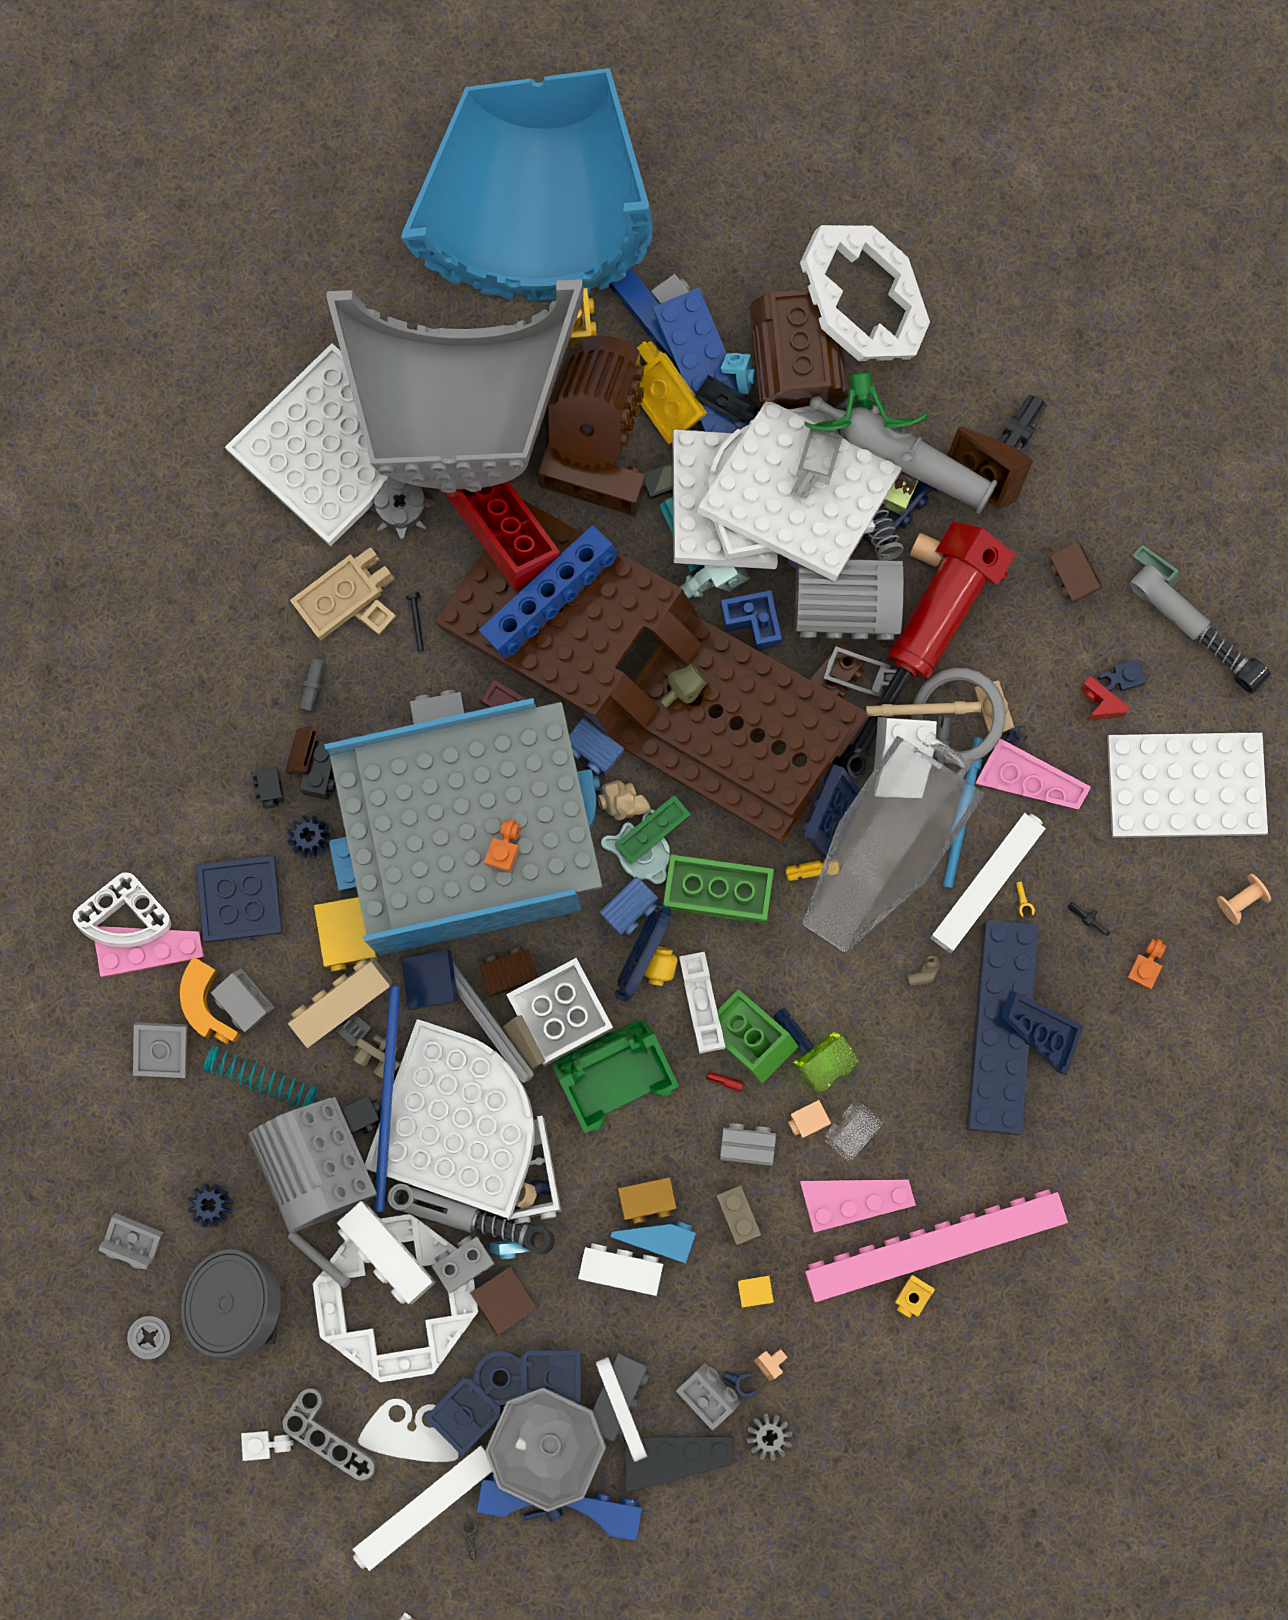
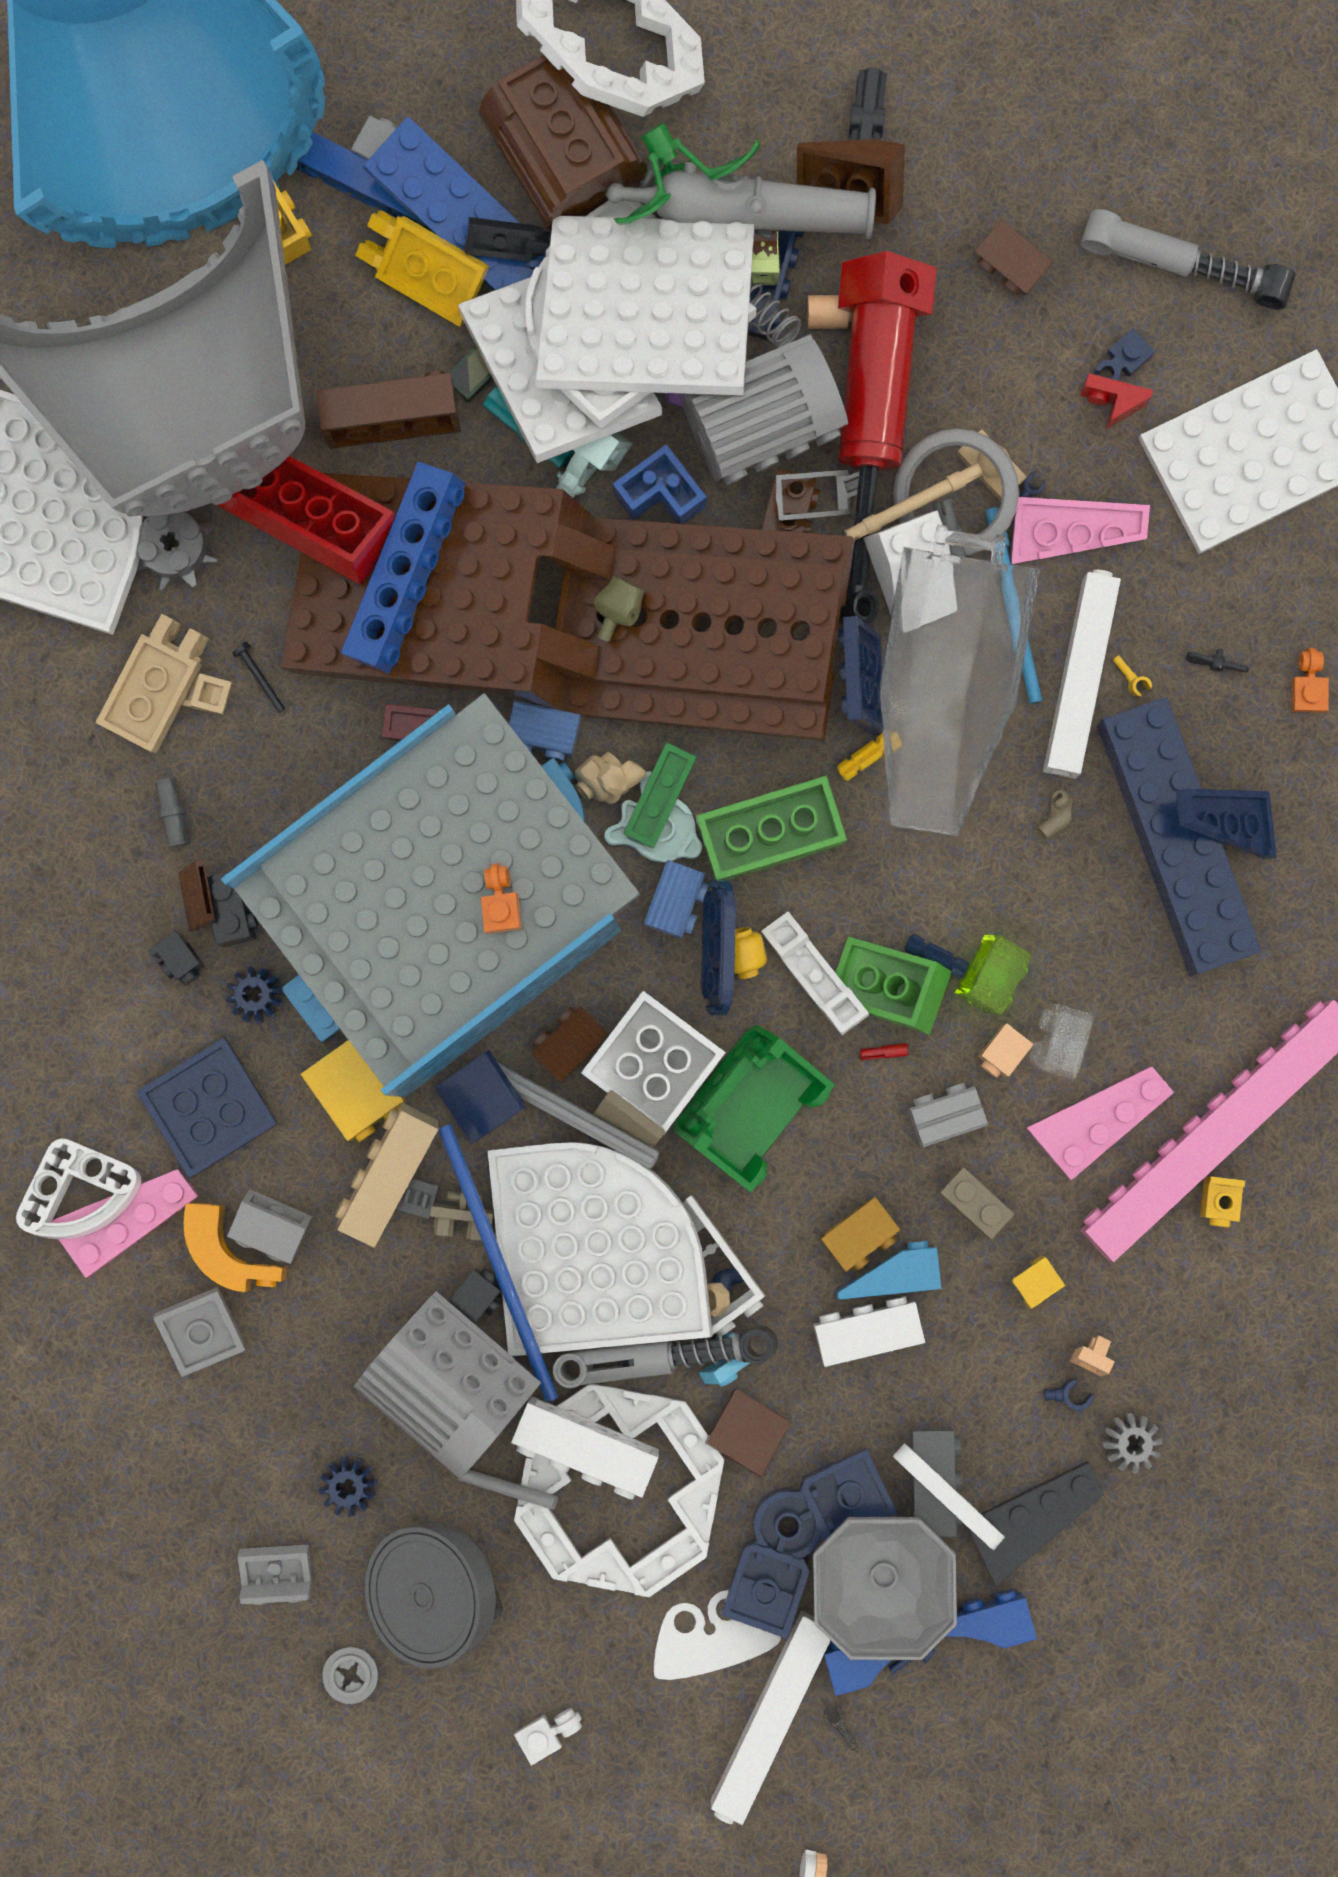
camera: 25 degrees left, 5 degrees up
teal piece [203,1045,318,1108] -> none
light grey beam [283,1388,376,1480] -> none
light grey brick [410,690,465,724] -> none
light grey brick [432,1236,495,1293] -> none
reddish brown piece [548,336,644,468] -> none
light grey bracket [676,1363,741,1431] -> none
medium azure bracket [721,353,757,394] -> none
light grey sword [792,429,843,498] -> none
sand green piece [1132,545,1180,588] -> none

